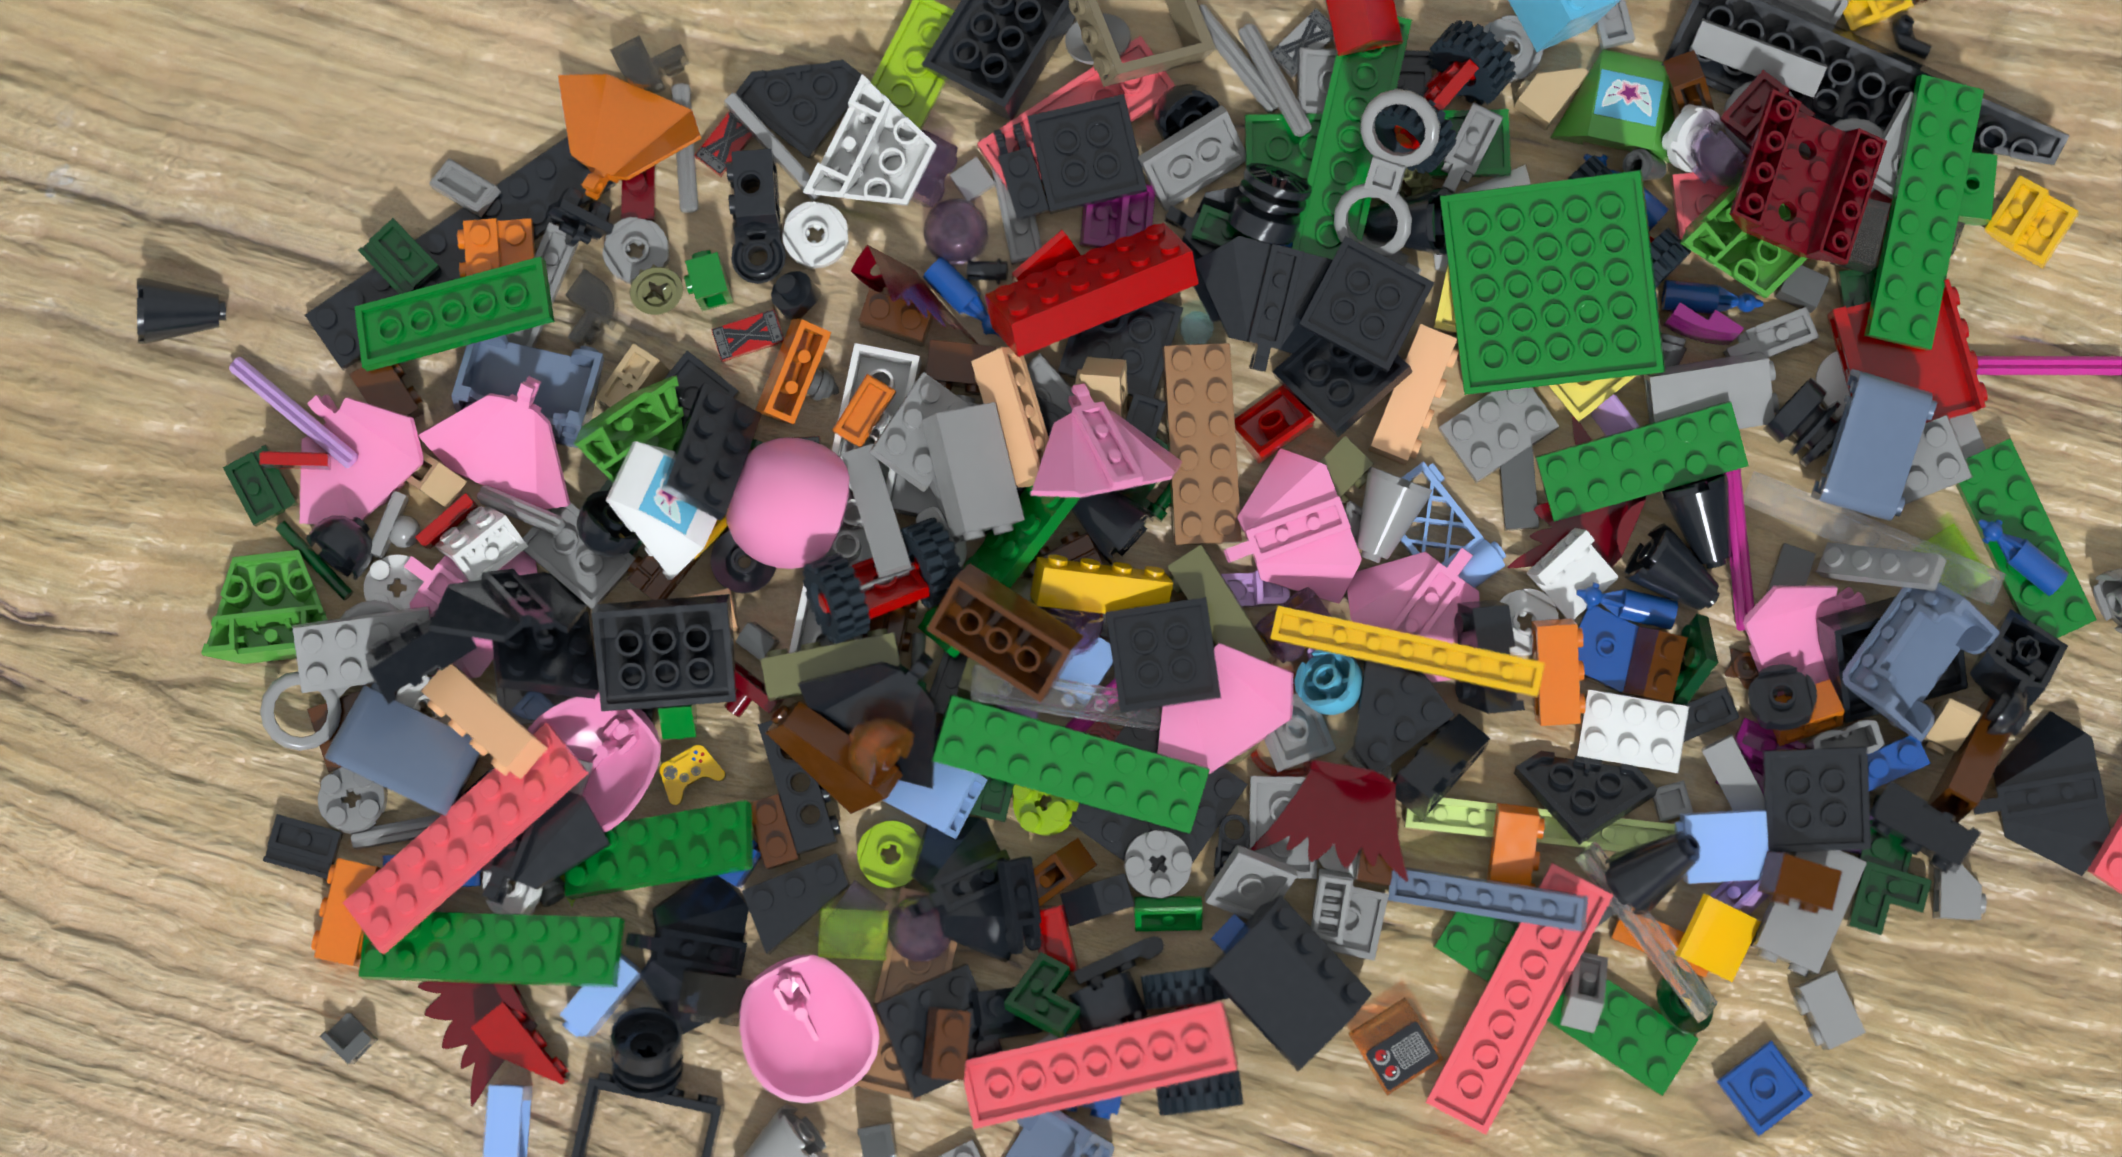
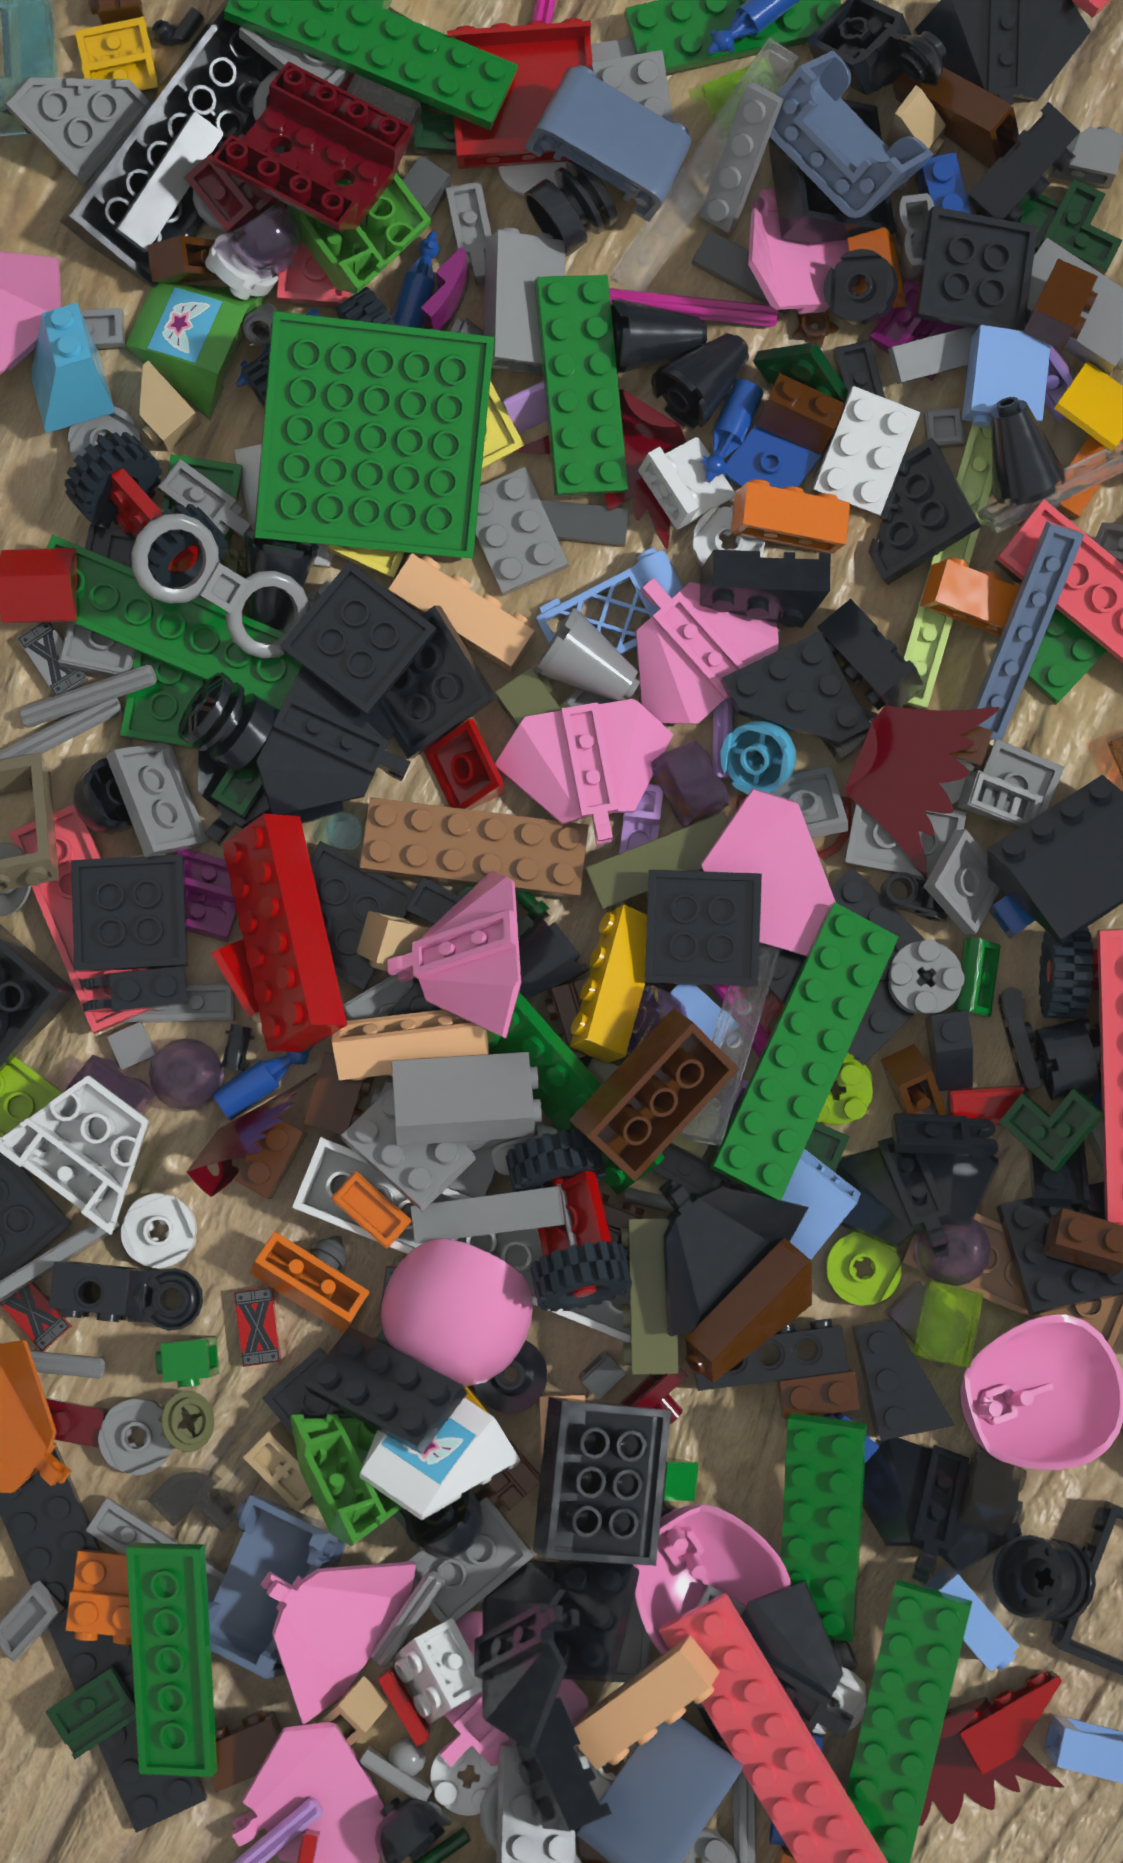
camera: 80 degrees left, 0 degrees up
medium blue tile [511,691,555,720] -> none
black hips [546,187,614,247] -> none
yellow piece [659,745,726,806] -> none
black piece [771,271,822,321] -> none
clear orange cylinder [848,718,914,787] -> none
yellow plate [1270,606,1545,697] -> none

